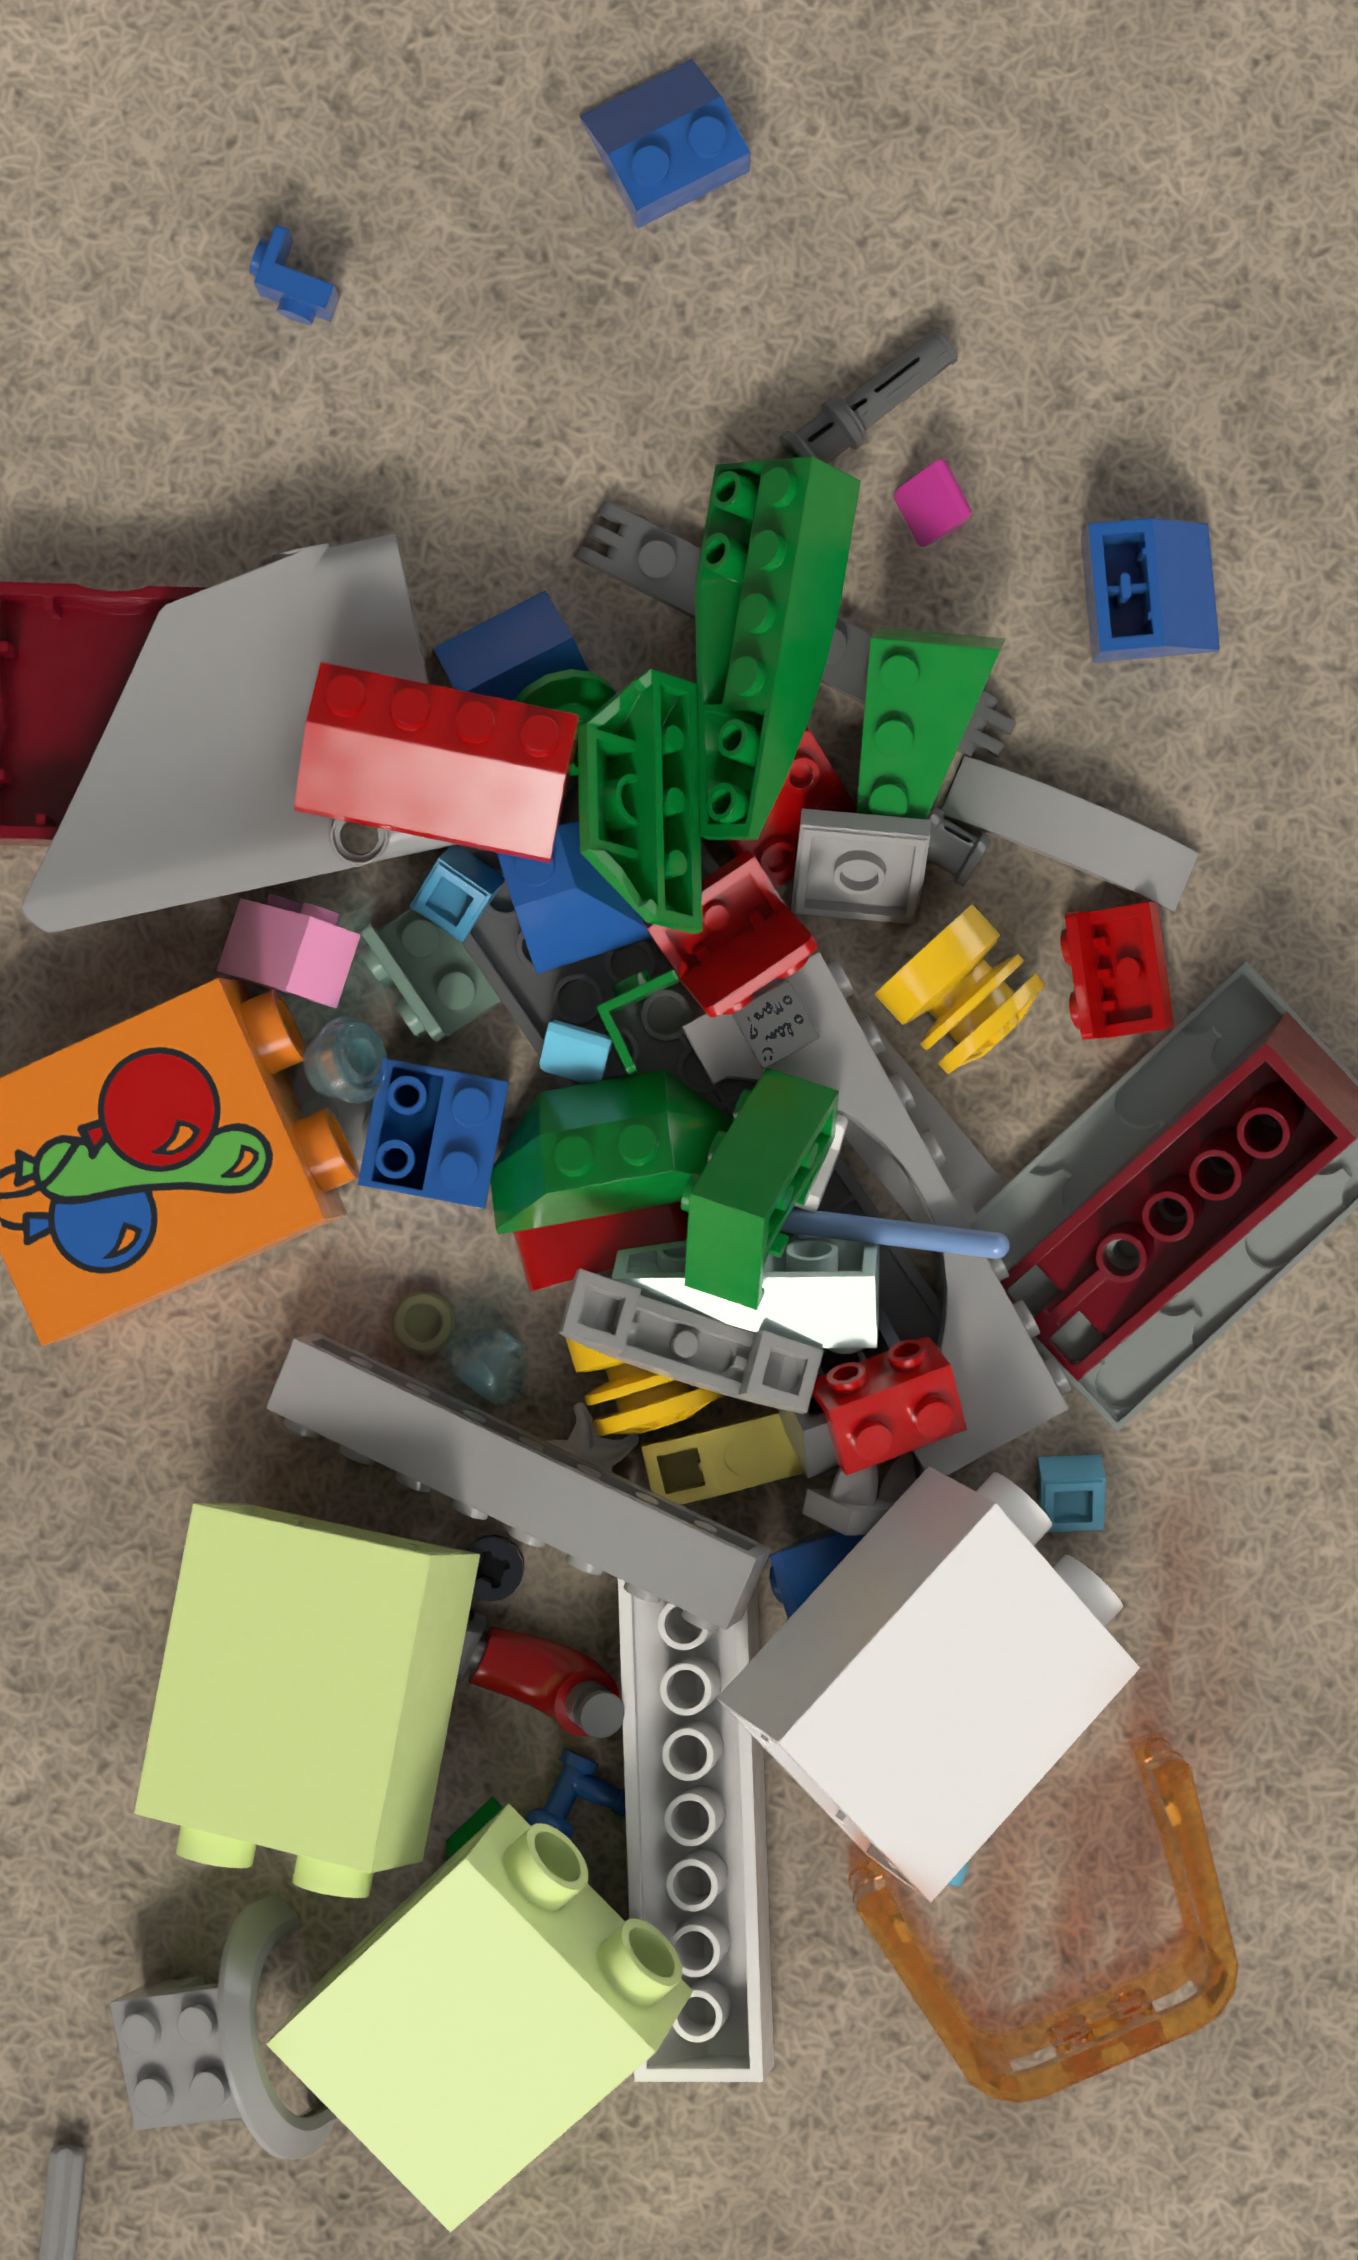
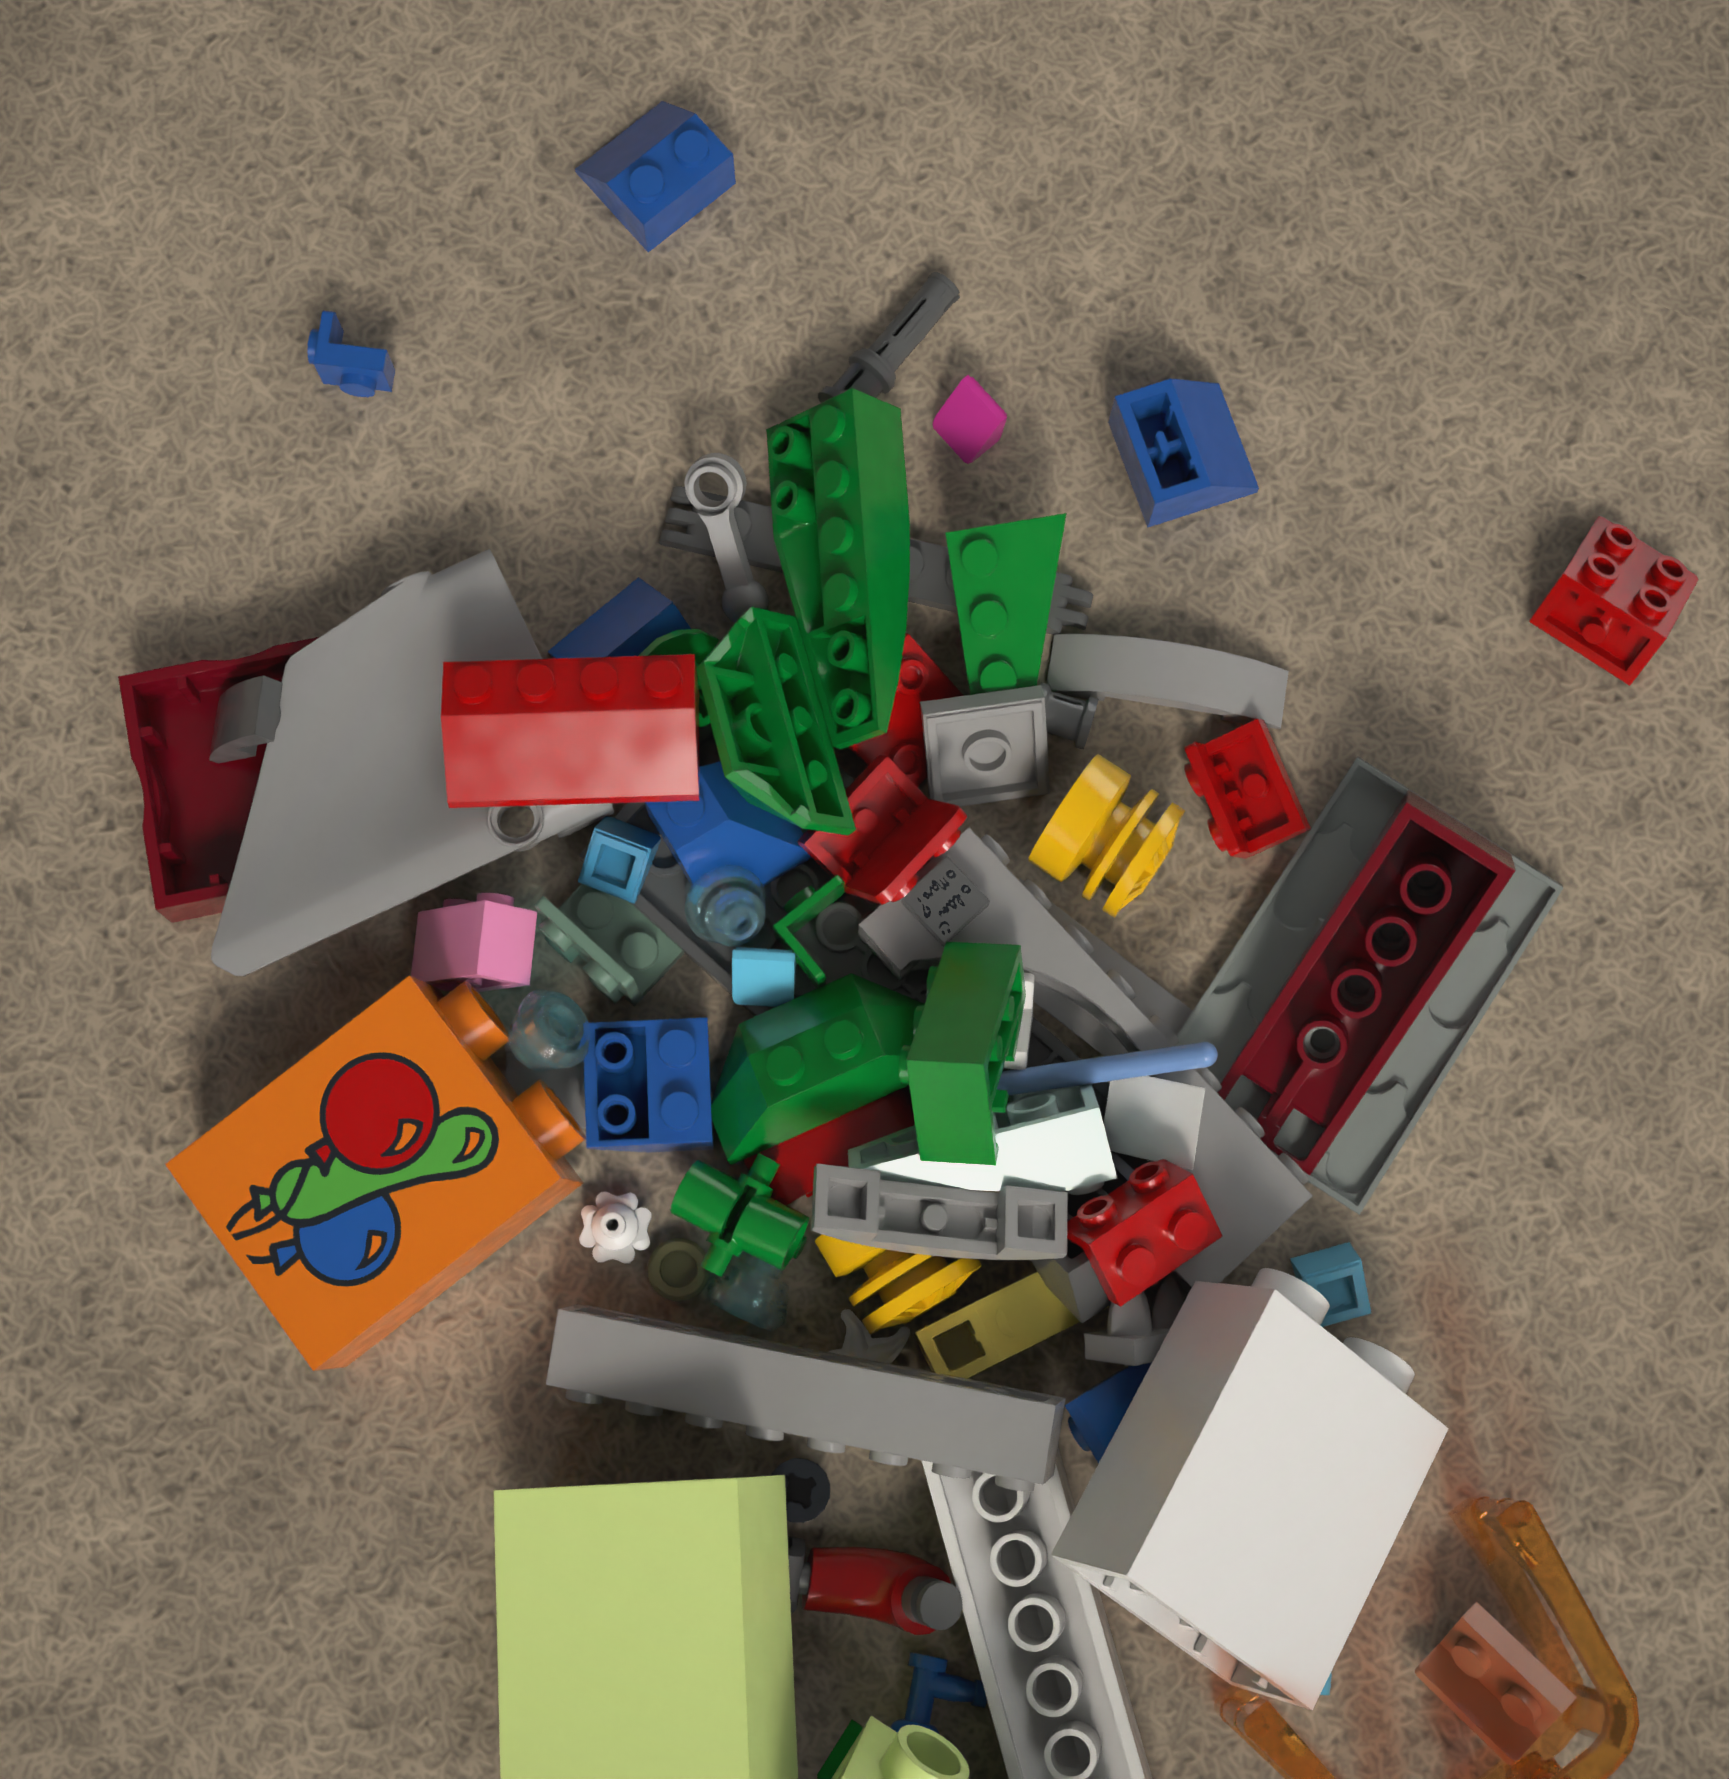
camera: 15 degrees left, 10 degrees down
none -> dark grey slope [209,675,283,763]
none -> white plant [579,1191,652,1264]
none -> green pin [670,1153,810,1277]
none -> light grey piece [685,453,769,623]
none -> clear light blue cone [685,865,766,946]
none -> white sticker [1104,1076,1205,1170]
none -> nougat bracket [1415,1602,1577,1765]

